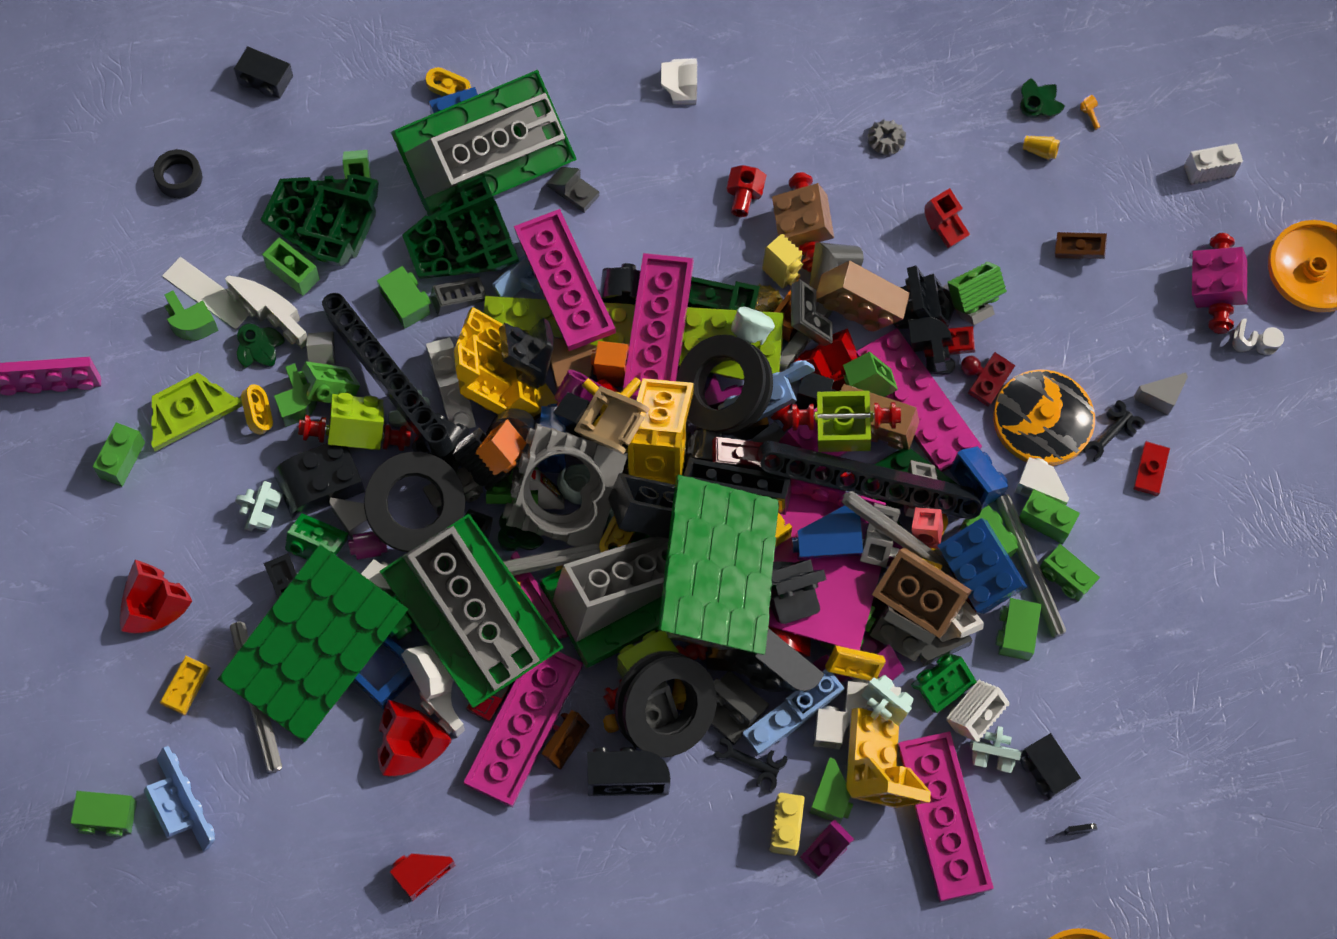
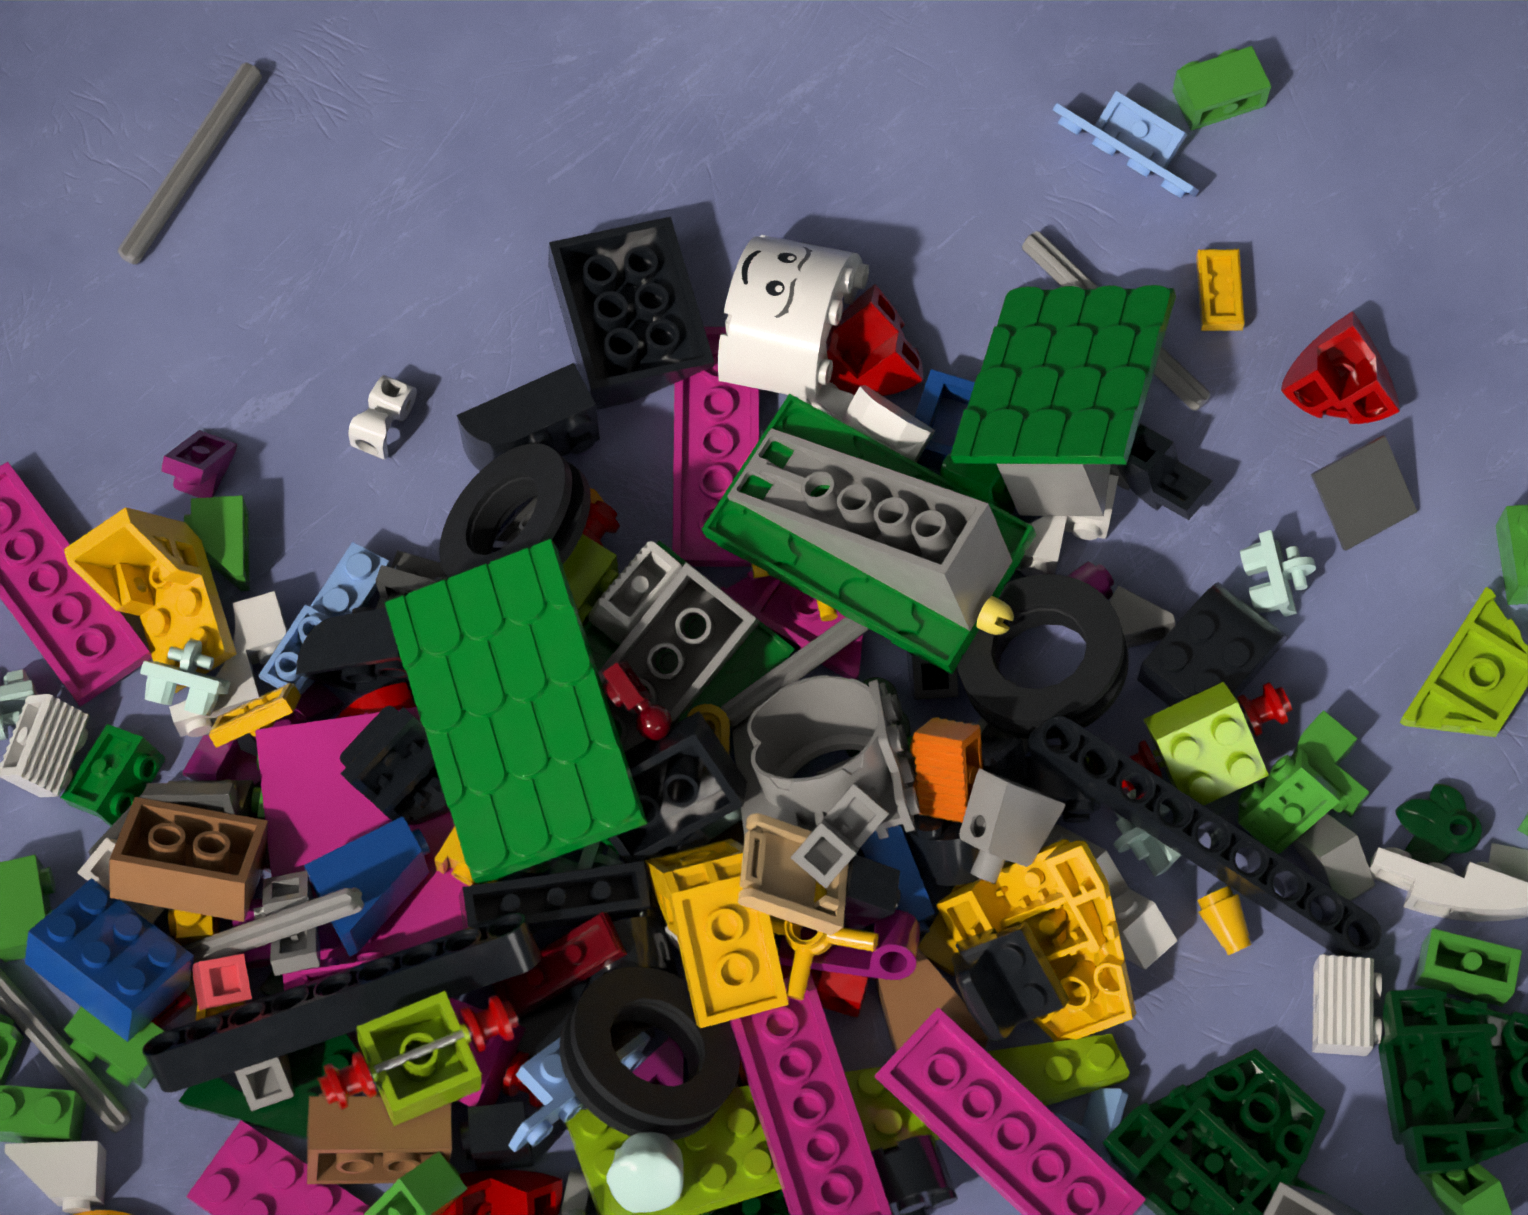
camera: 160 degrees right, 0 degrees up
yellow plate [241,384,273,435] -> none
green bracket [285,513,348,560] -> none
bright green brick [377,266,431,329] -> none
red slope [390,853,456,901] -> none
dark grey slope [430,277,487,315] -> none
reddish brown plate [541,710,590,770] -> none
orange brick [591,341,629,387] -> none
black bar [714,738,787,793] -> none
light yellow brick [769,793,805,856] -> none
blue slope [950,446,1009,509] -> none
none -> white leg [348,375,417,460]
none -> black slope [548,216,715,410]
none -> white brick [588,541,682,644]
none -> dark red plate [602,661,672,741]
none -> white cylinder [718,235,869,400]
none -> light grey slope [791,782,890,888]
none -> light grey torso [959,768,1066,884]
none -> light yellow hinge [976,596,1014,635]
none -> yellow cone [1197,886,1252,955]
none -> dark grey piece [1311,435,1418,551]
none -> white brick [1312,954,1382,1056]

